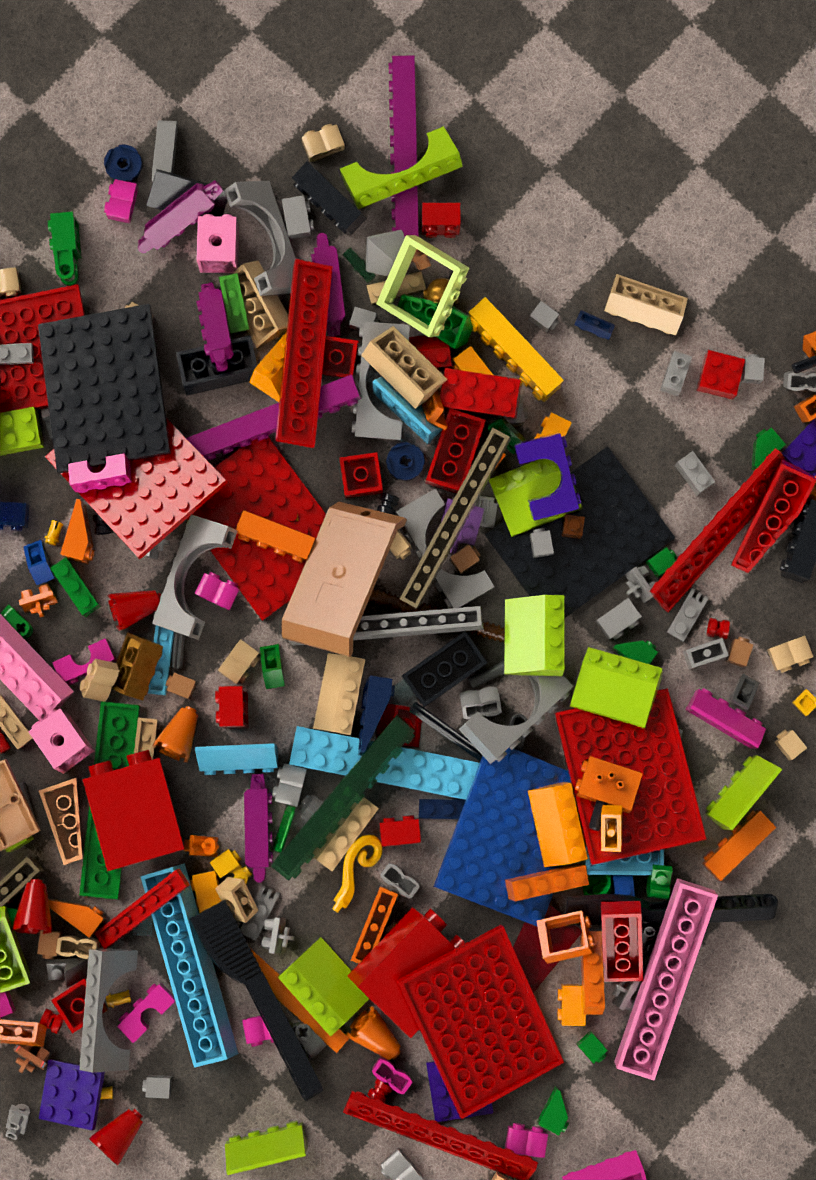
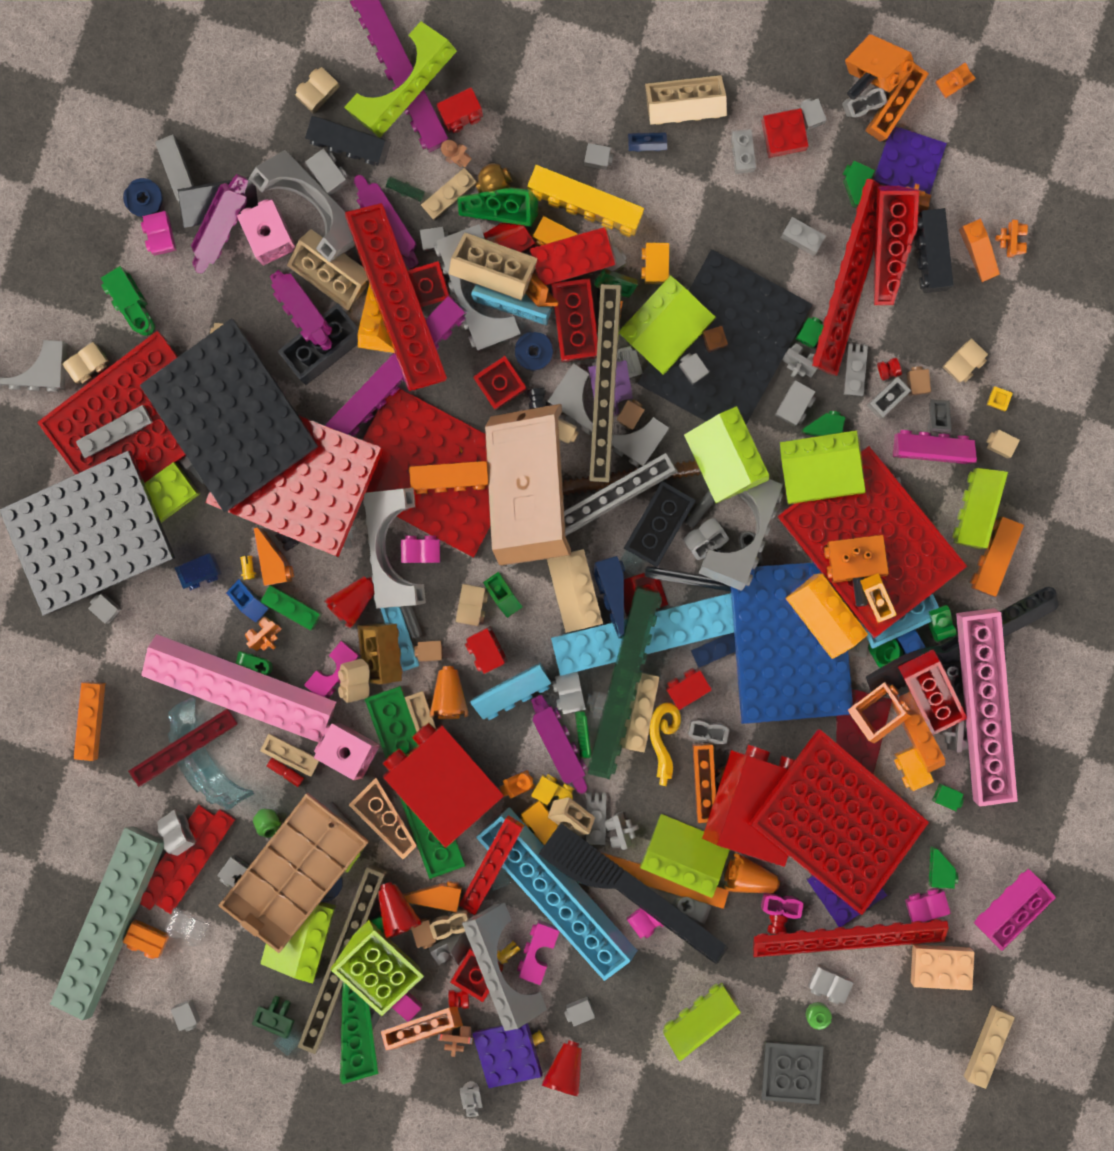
camera: 20 degrees left, 5 degrees up
arch [68,454,132,493] -> none
bright green plate [219,273,249,333] -> none
light grey slope [366,230,405,276] -> none
yellowish green window [376,235,469,337] -> none
orange brick [505,863,589,901] -> none
dark purple arch [514,433,581,521] -> none

